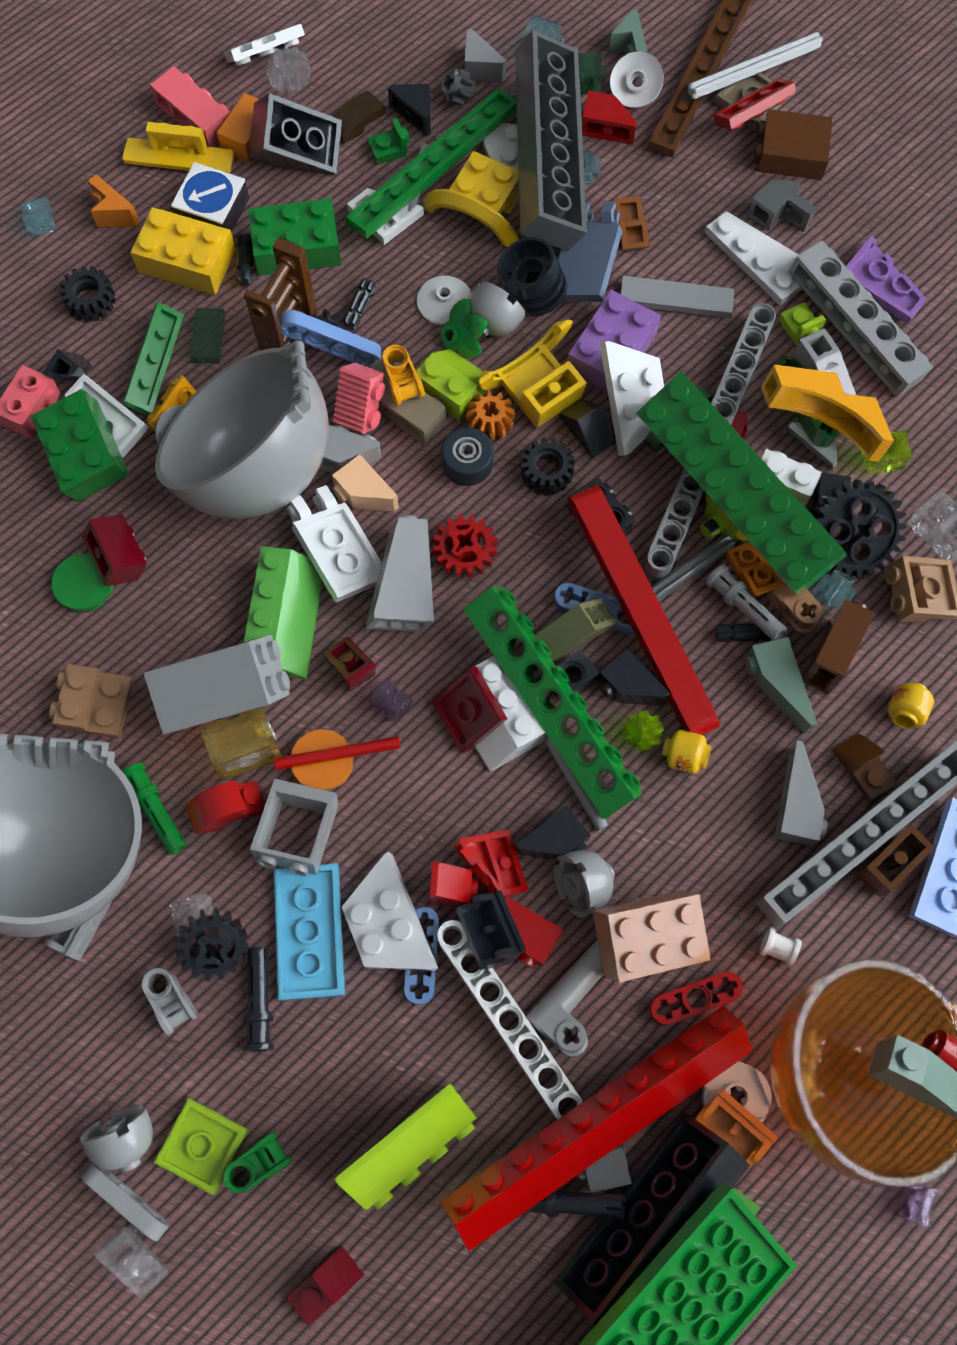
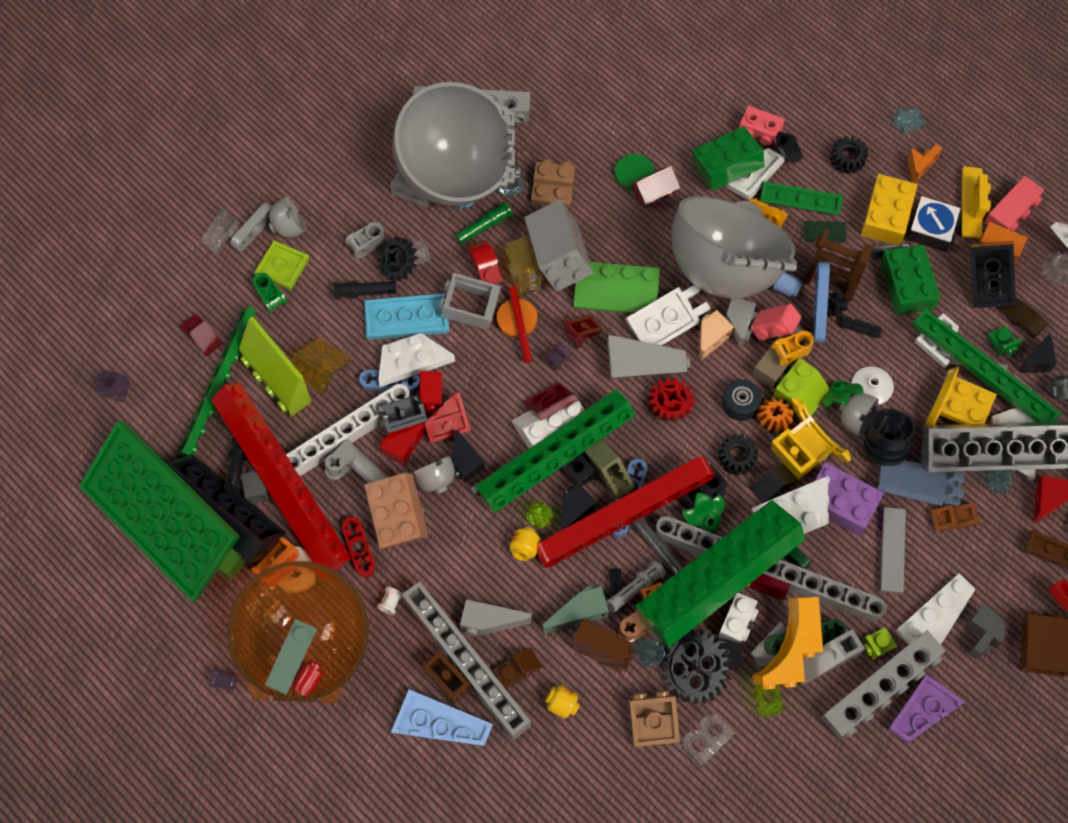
camera: 90 degrees right, 5 degrees down
none -> green plate [176,306,256,458]
none -> clear yellow bracket [292,338,351,395]
none -> green plate [682,492,725,532]

